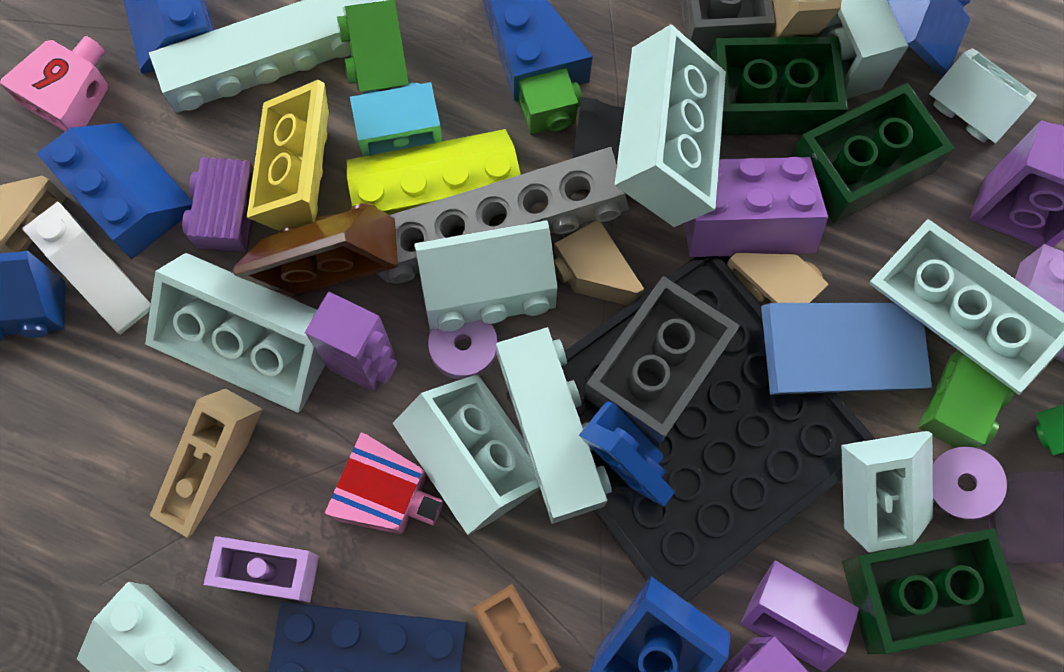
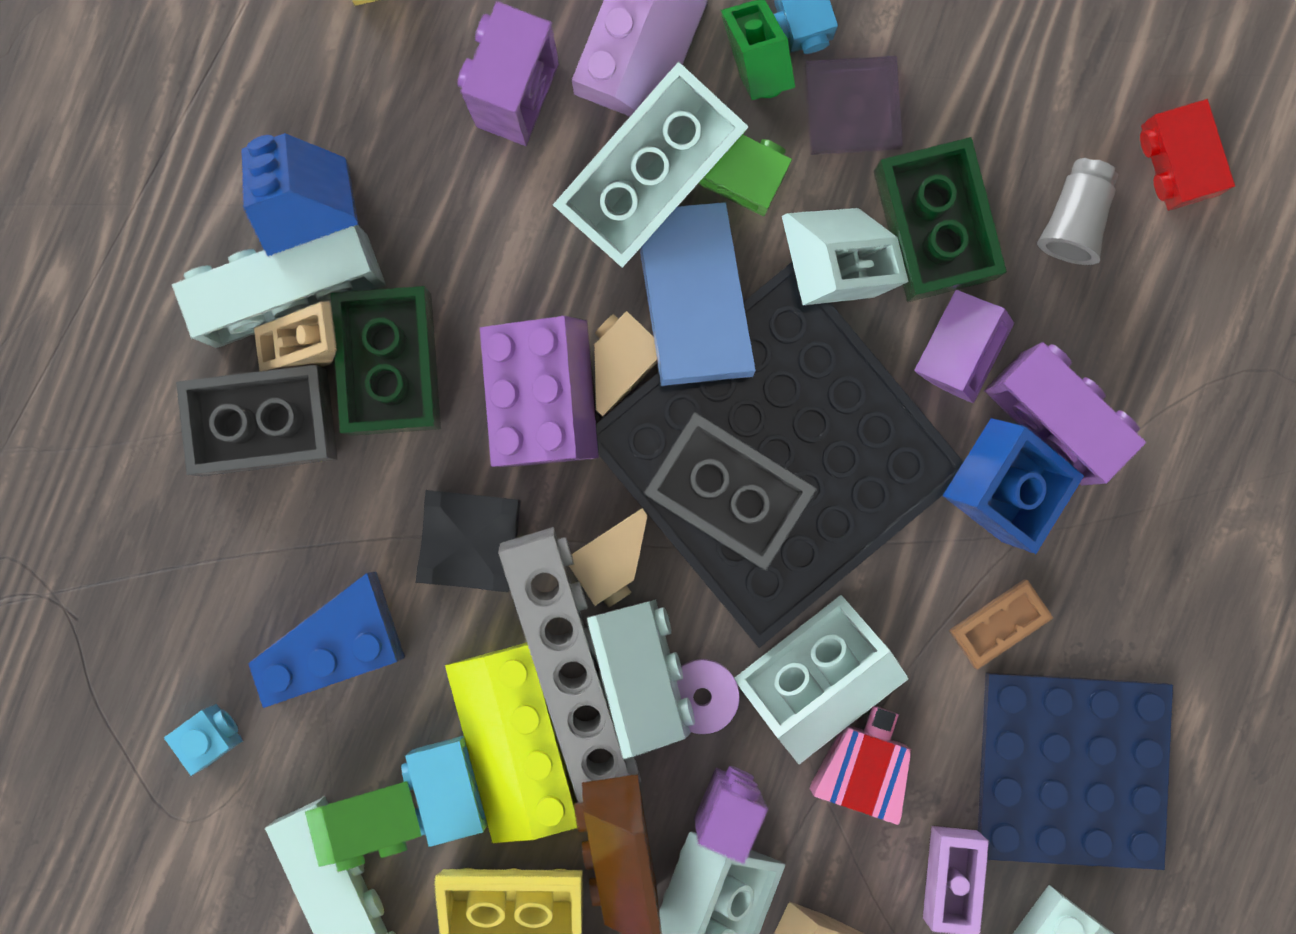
camera: 90 degrees left, 15 degrees up
light aqua brick [496,327,612,524] -> none
bright green brick [519,68,582,135] -> none
blue bracket [579,401,675,507] -> none
light aqua brick [614,24,726,227] -> none
dark green brick [790,82,955,224] -> none
light aqua slope [929,48,1037,144] -> none
lavender piece [933,447,1007,521] -> none

